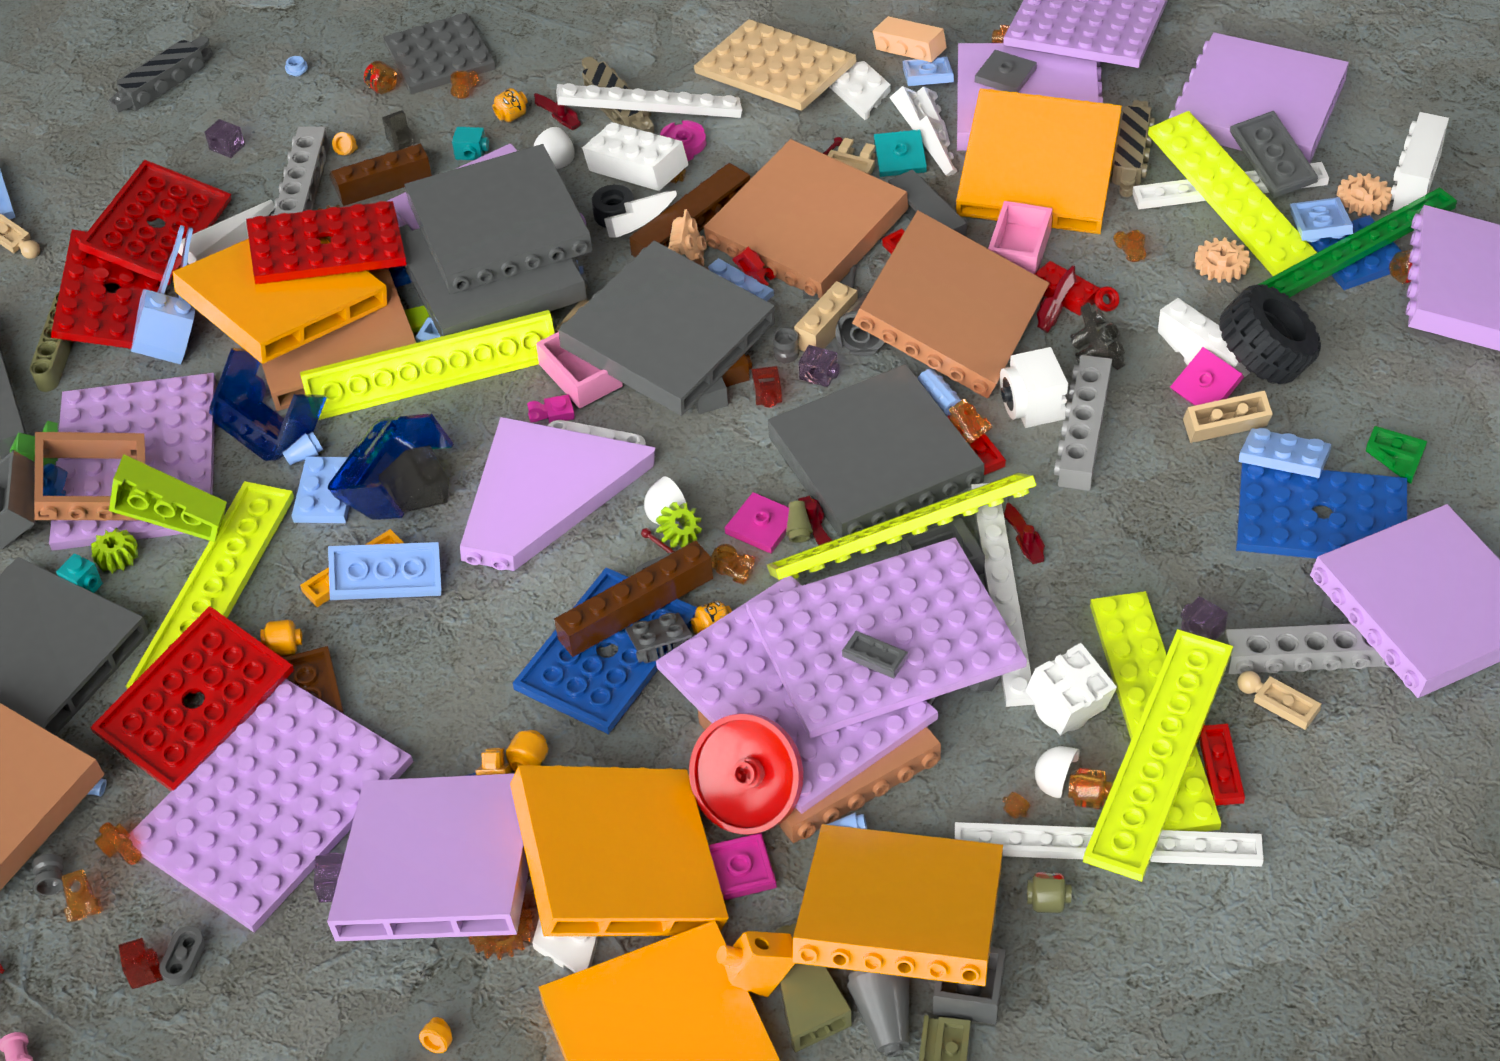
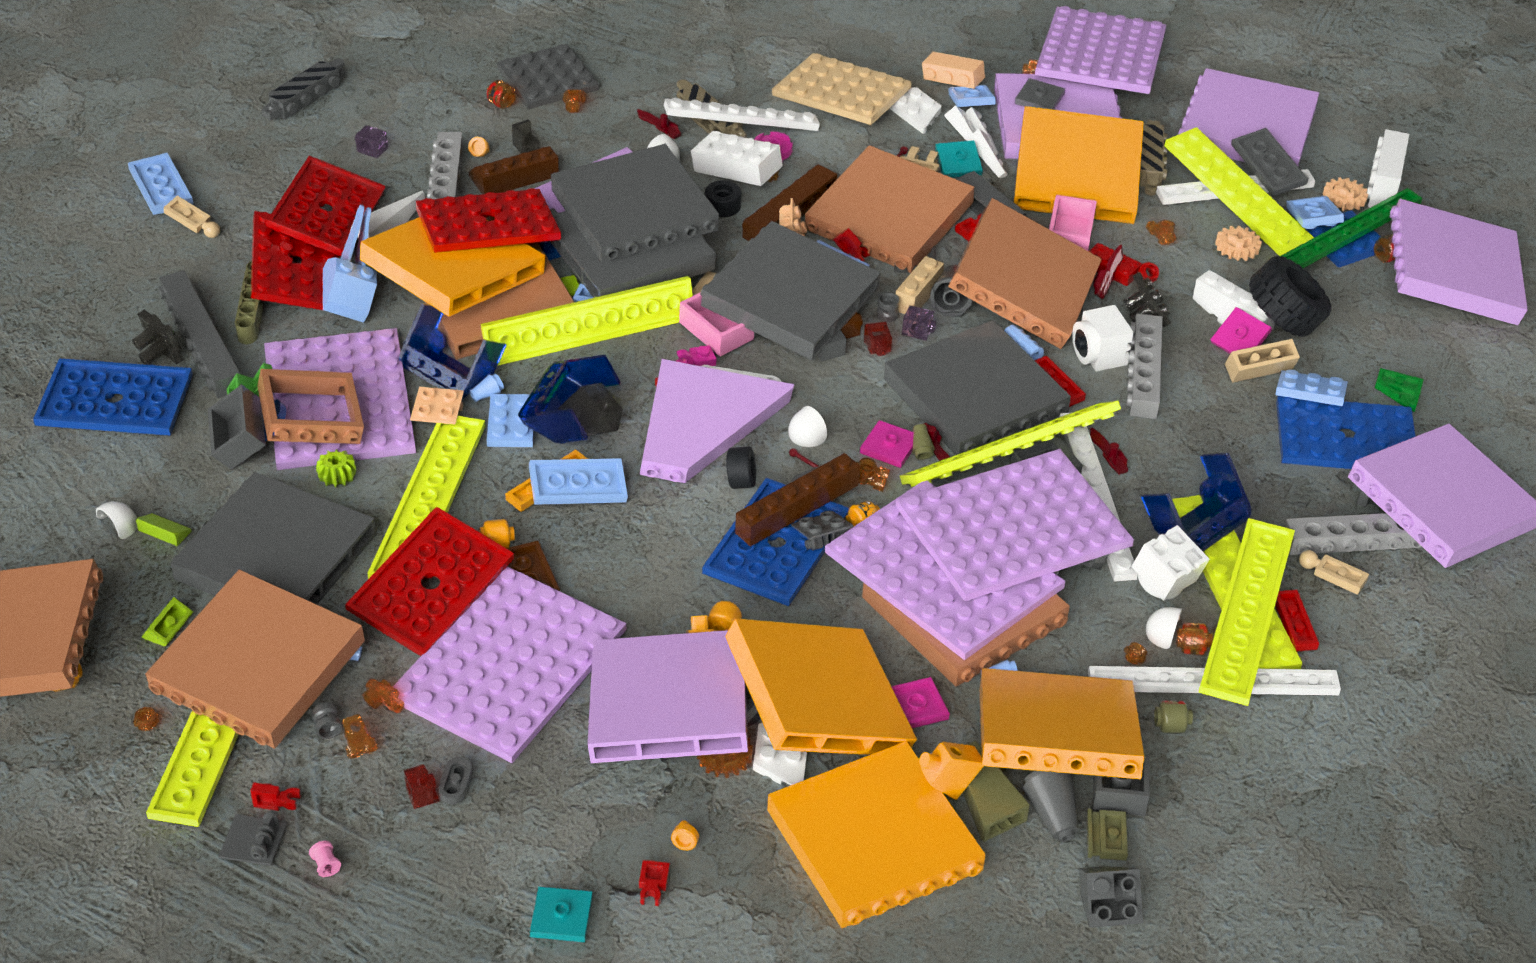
camera: 10 degrees left, 5 degrees down
teal brick [56,553,103,593] -> none
lime wedge [109,454,227,542] -> none
light blue plate [285,56,308,76] -> none
clear purple brick [314,853,345,903] -> none
teal brick [452,127,489,160] -> none
light orange head [492,88,528,122] -> none
white slope [604,190,677,238] -> none
lime gear [656,502,702,548] -> none
dish [689,713,803,835] -> none
dark grey plate [842,631,908,679] -> none
clear orange plate [949,399,993,445] -> none
clear purple brick [1180,596,1228,641] -> none
none -> light nougat hinge [410,387,464,425]
none -> black tyre [726,447,756,489]
none -> clear blue windscreen [1141,452,1251,552]

